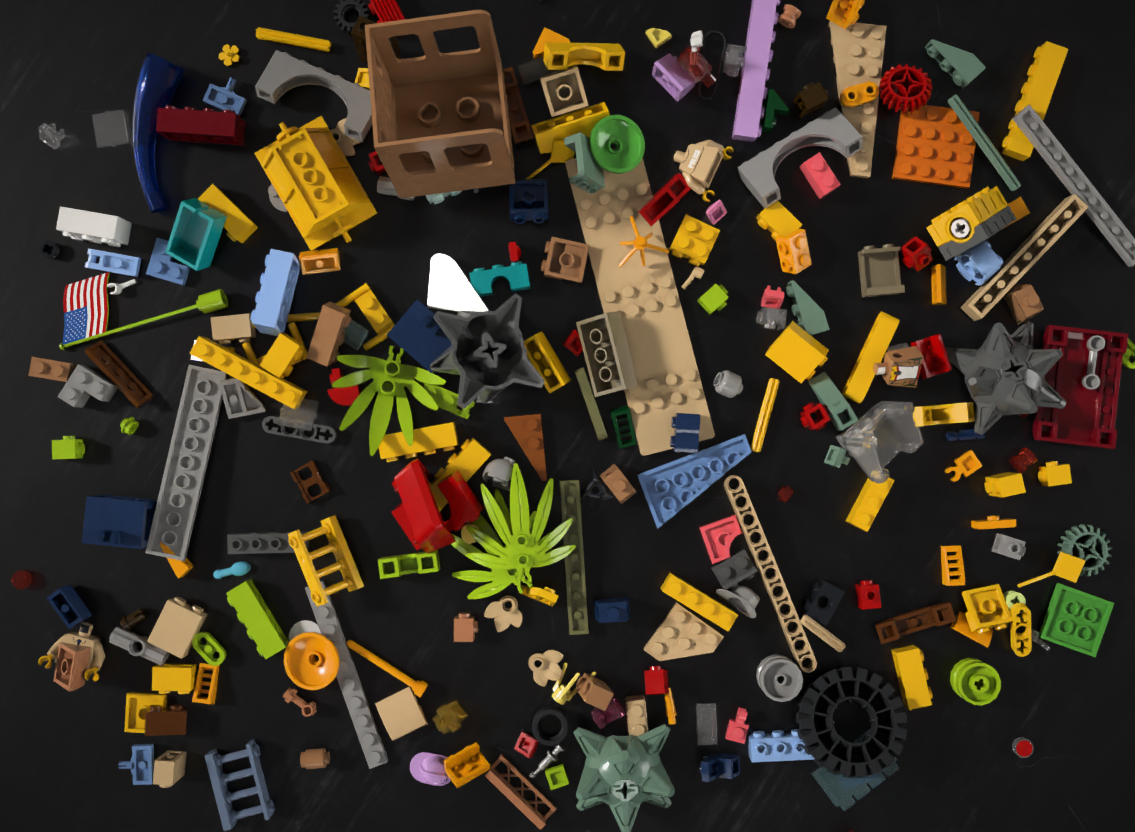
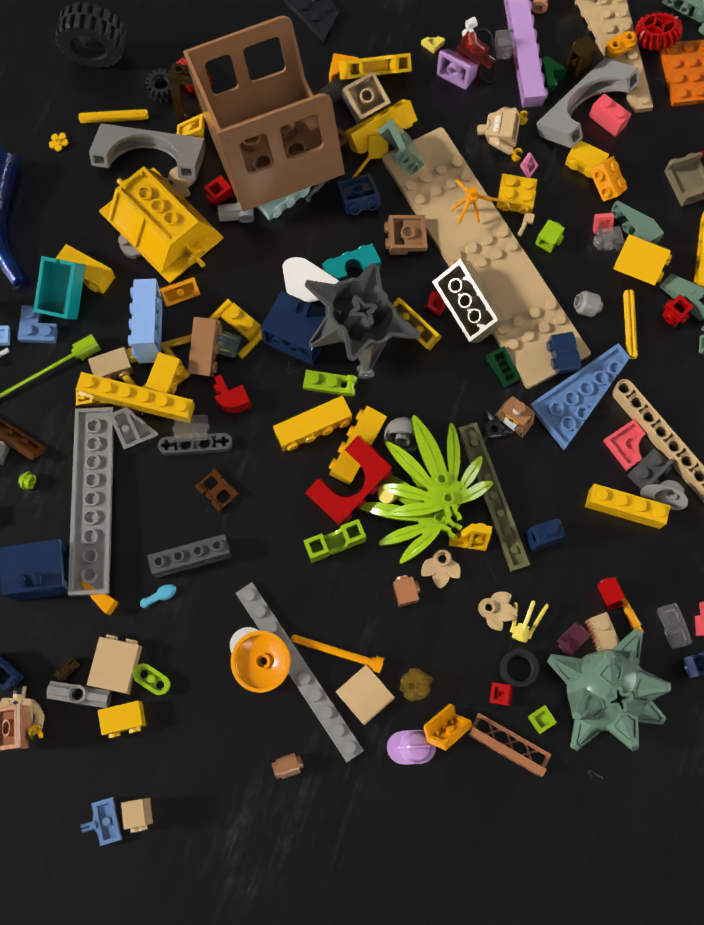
camera: 15 degrees left, 15 degrees down
yellow tile [124,692,167,733] -> none
reddish brown brick [144,704,187,736] -> none
dark red brick [156,106,246,146] -> none
light orange slope [192,663,219,705] -> none
medium blue plate [202,77,247,116] -> none
sand blue fence [205,739,275,831] -> none
lime brick [226,579,289,659] -> none
nougat bar [282,687,317,717] -> none
yellow fence [288,515,364,606] -> none
lime plant [332,346,446,456] -> none
red windscreen [392,459,456,554] -> none
dark orange wing [504,414,547,481] -> none
red tile [508,242,521,263] -> none
light grey piece [529,743,565,778] -> none
olive beam [574,367,608,441] -> none
medium nougat brick [576,673,614,711] -> none
bright green dish [589,115,645,174] -> none
red slope [638,173,691,226] -> none
tan plate [643,602,724,661] -> none
clear red plate [777,485,794,503] -> none

